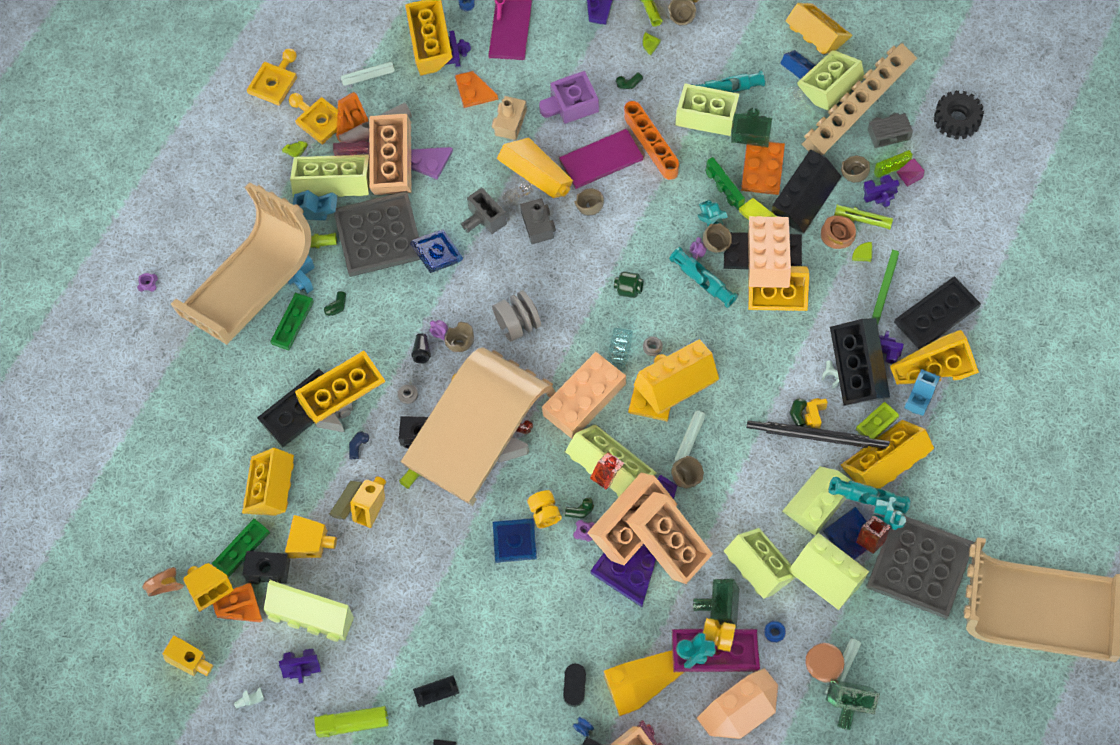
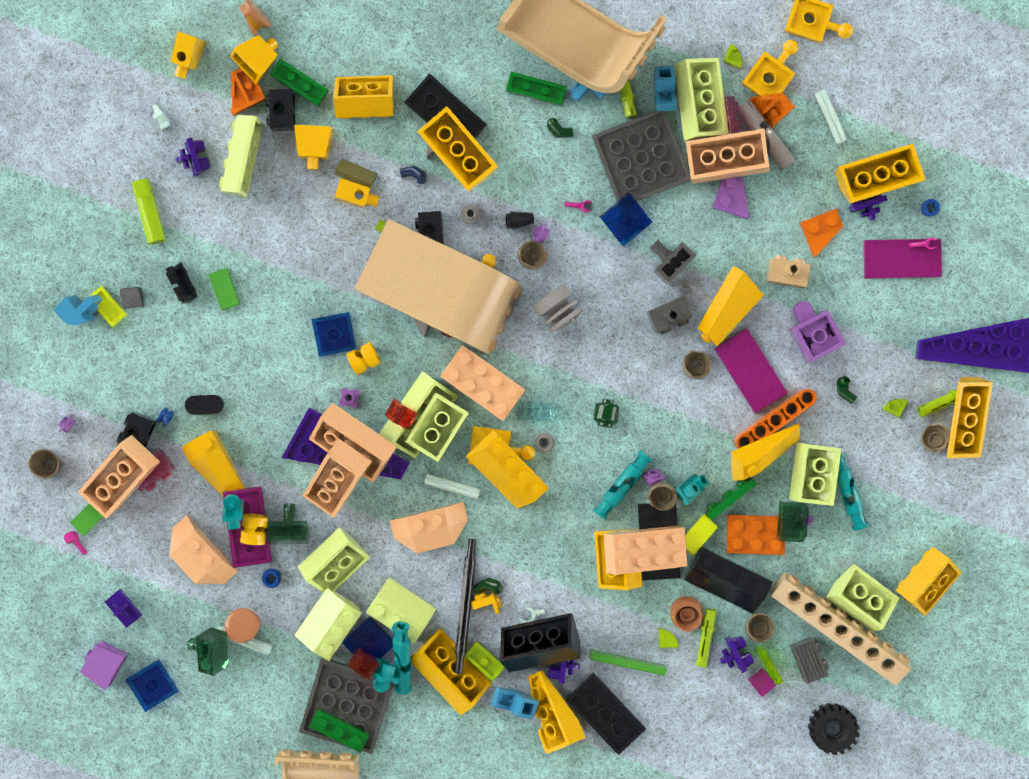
camera: 80 degrees right, 25 degrees up
dark green arm [565,498,594,519] -> none
dark tan hair [671,456,704,489] -> none
blue slope [780,50,816,79] -> none
none -> bright green tile [208,268,240,311]
none -> green plate [309,708,370,753]
none -> light nougat wedge [390,501,468,553]
none -> yellowish green slope [405,393,469,462]
none -> dark pink hand [564,200,592,213]
none -> yellow wedge [731,424,800,481]

